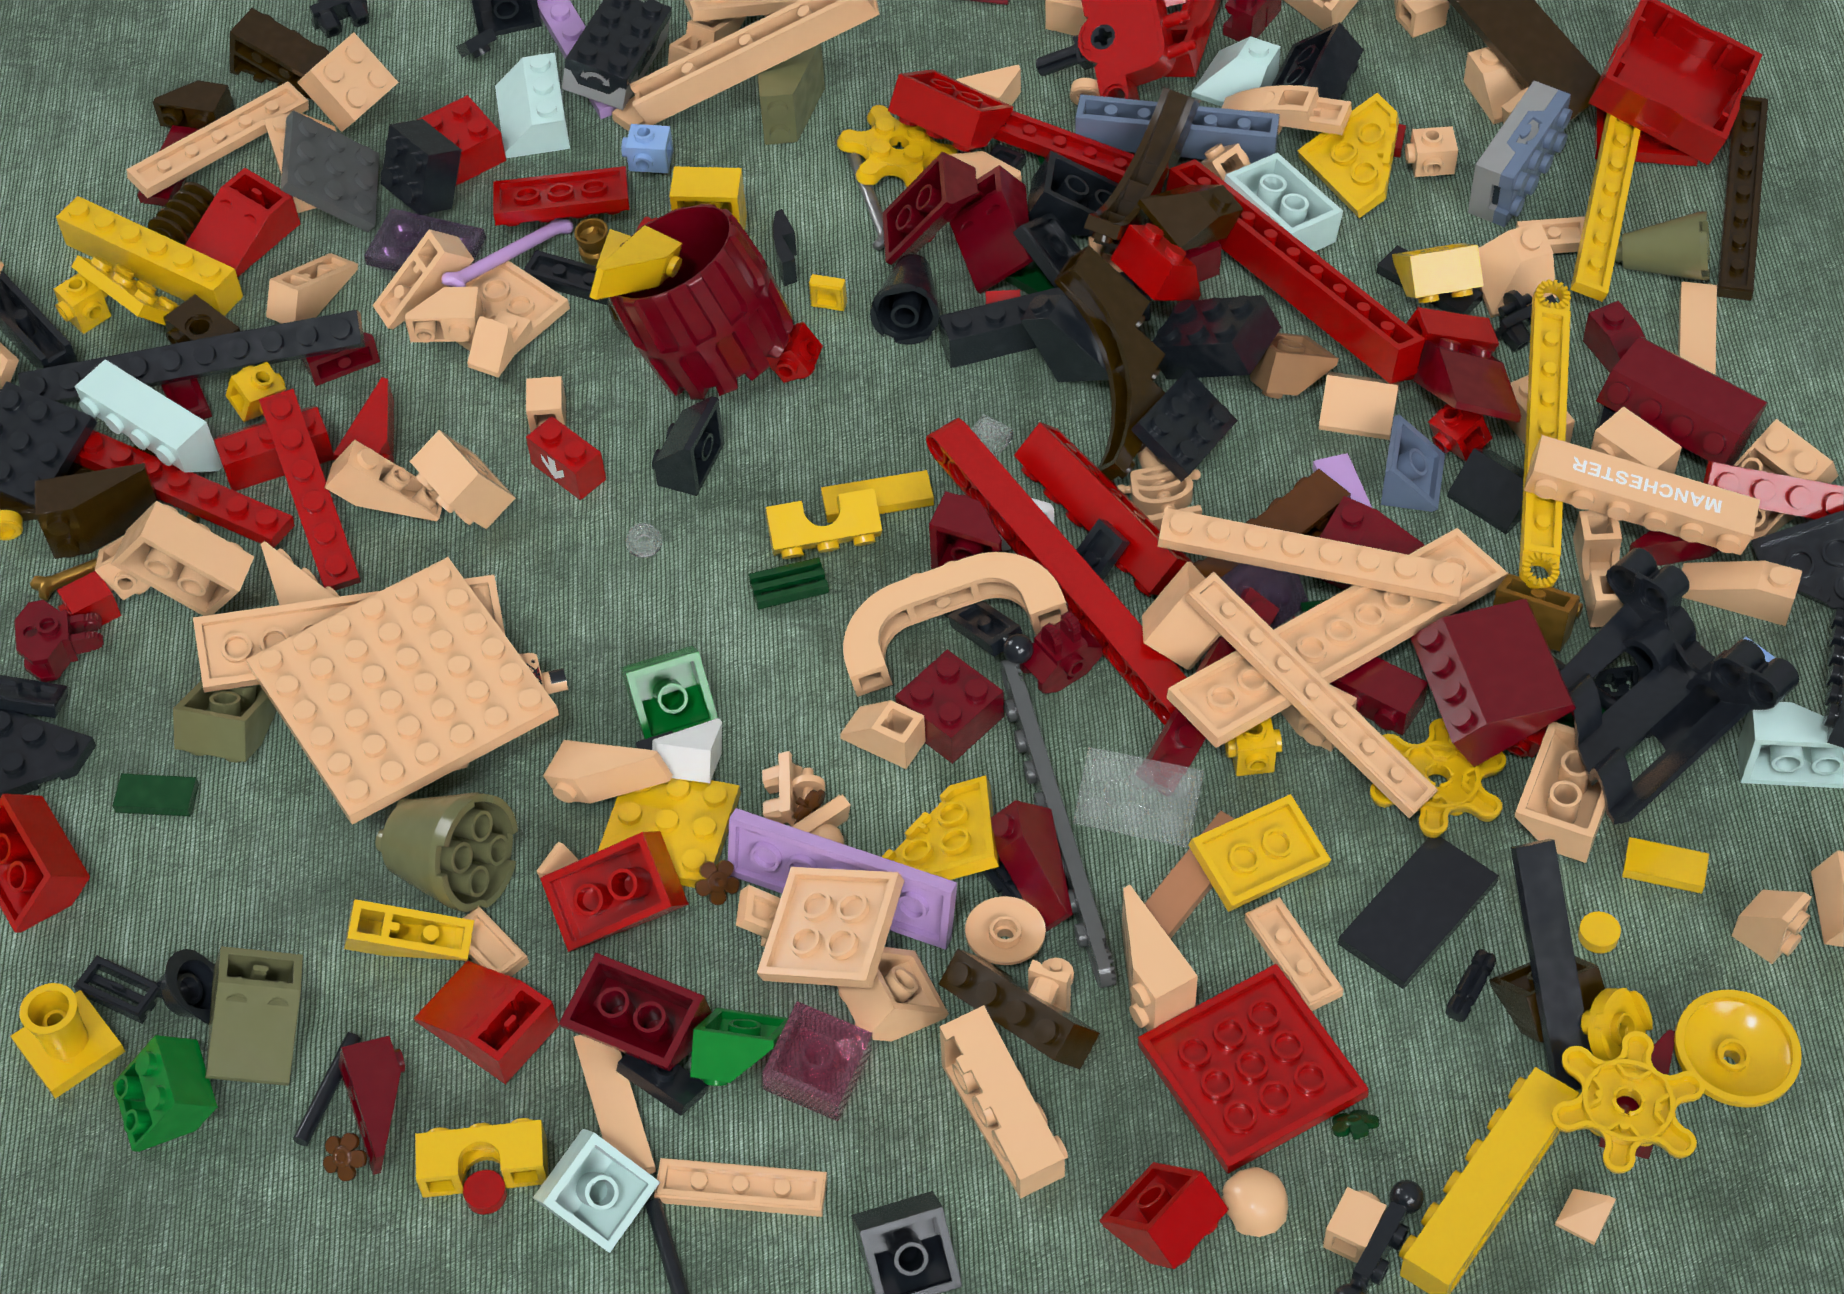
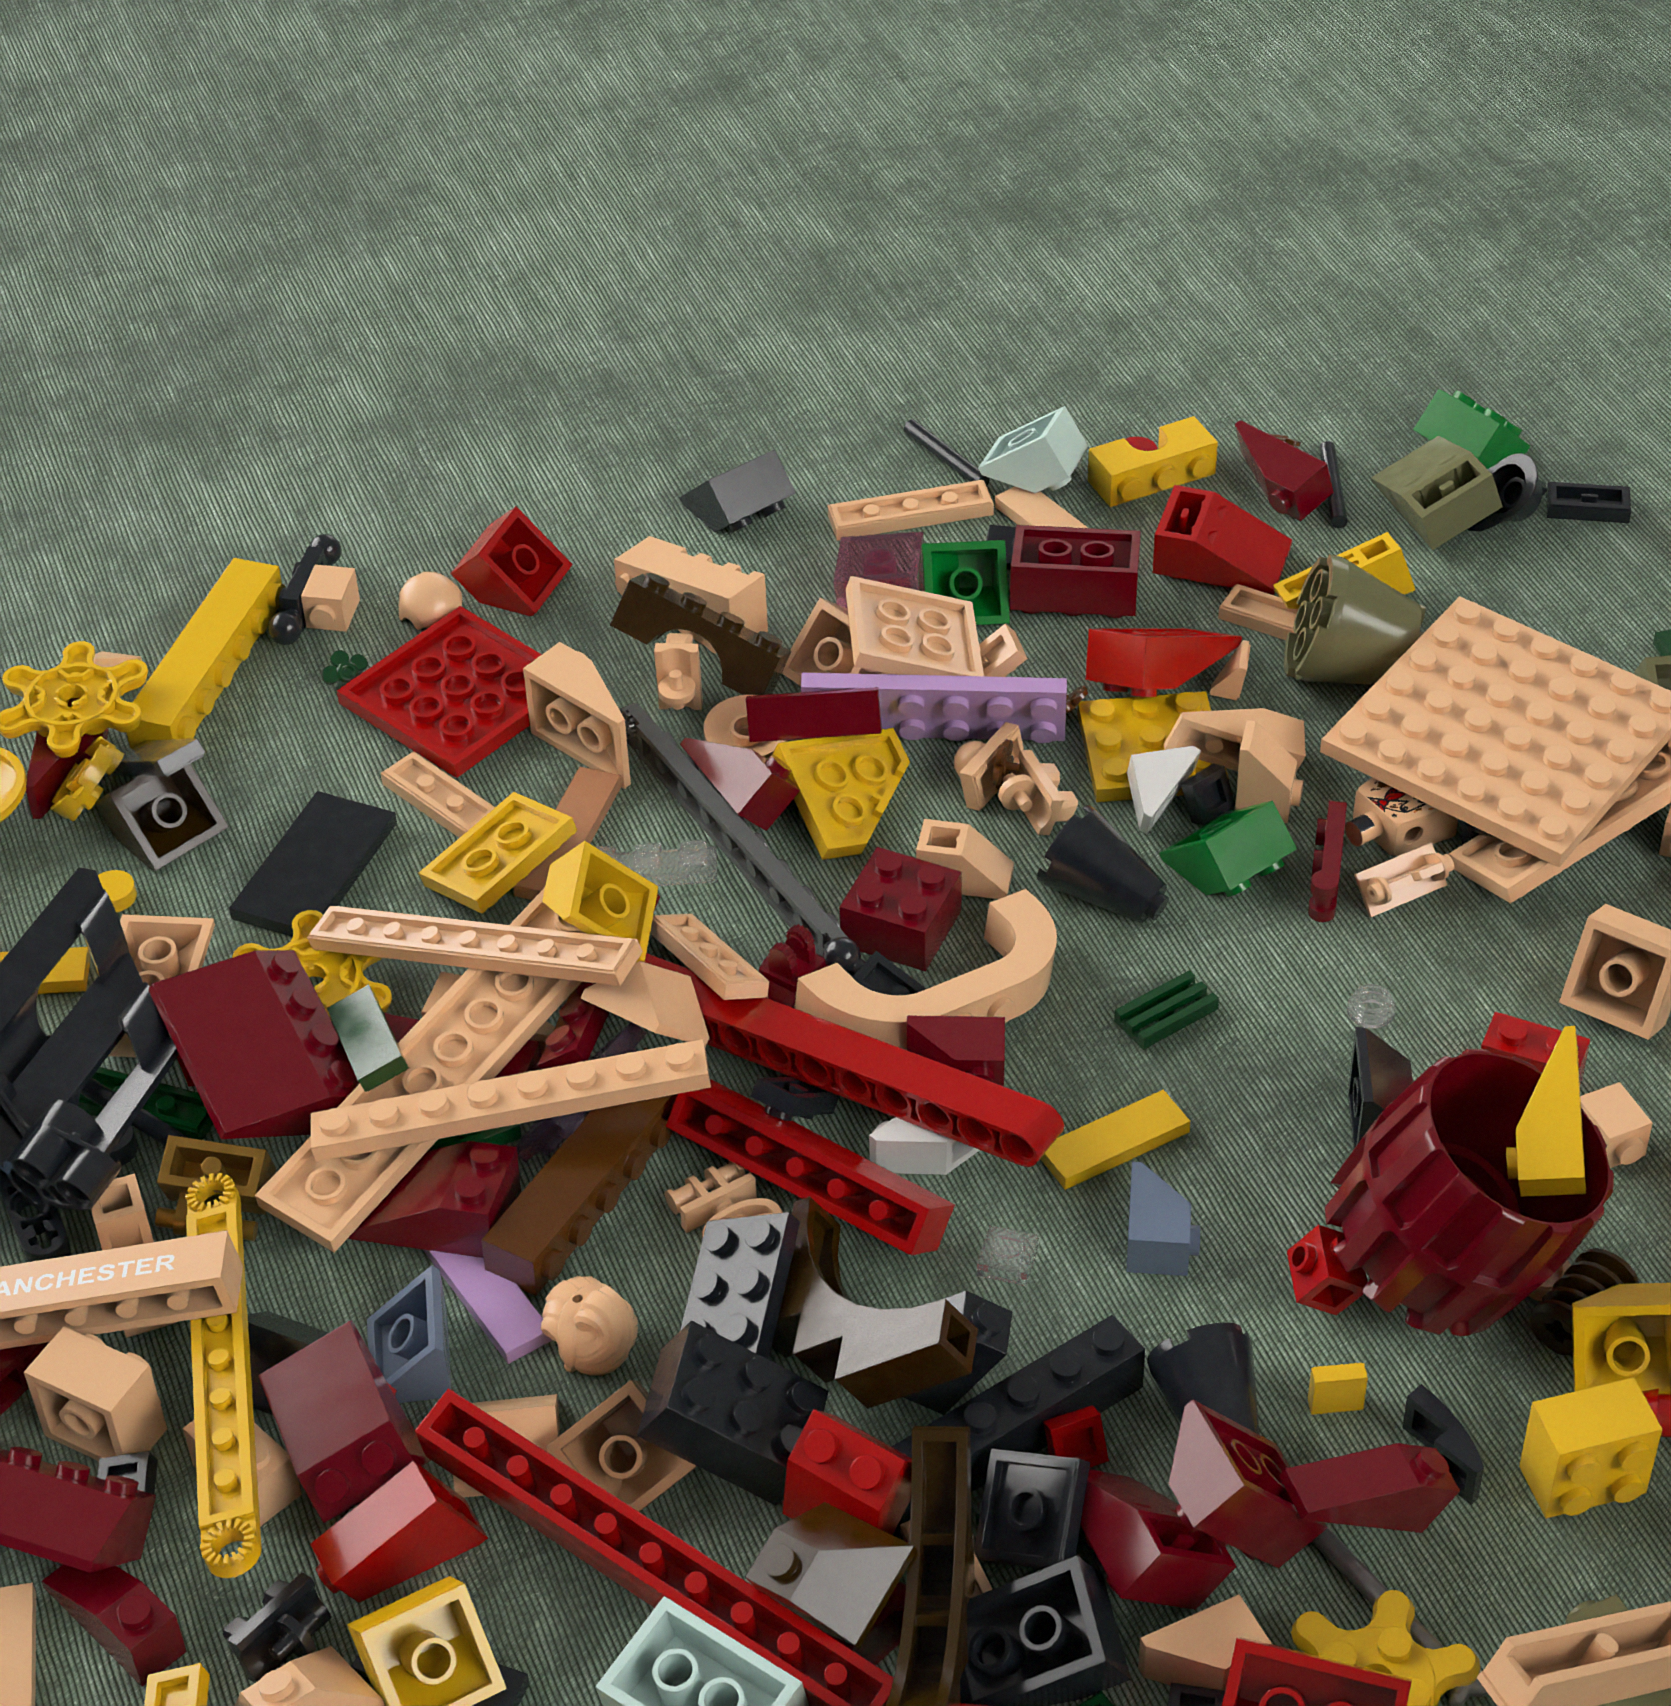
camera: 160 degrees right, 10 degrees down
yellow plant [10,983,126,1099] -> none
yellow arch [765,488,882,559] -> none
black axle [1445,949,1496,1022] -> none
none -> tile [327,984,409,1092]
none -> light nougat hair [541,1276,638,1376]
none -> yellow slope [542,841,658,963]
none -> light nougat tile [650,914,769,1000]
none -> dark red tile [746,687,882,742]
none -> black cone [1037,805,1169,923]
none -> sand blue slope [1126,1162,1200,1276]
none -> light nougat slope [1235,720,1304,823]
none -> dark red slope [1279,1443,1460,1533]
none -> dark red plate [1308,801,1347,922]
none -> light nougat hinge [1354,843,1454,917]

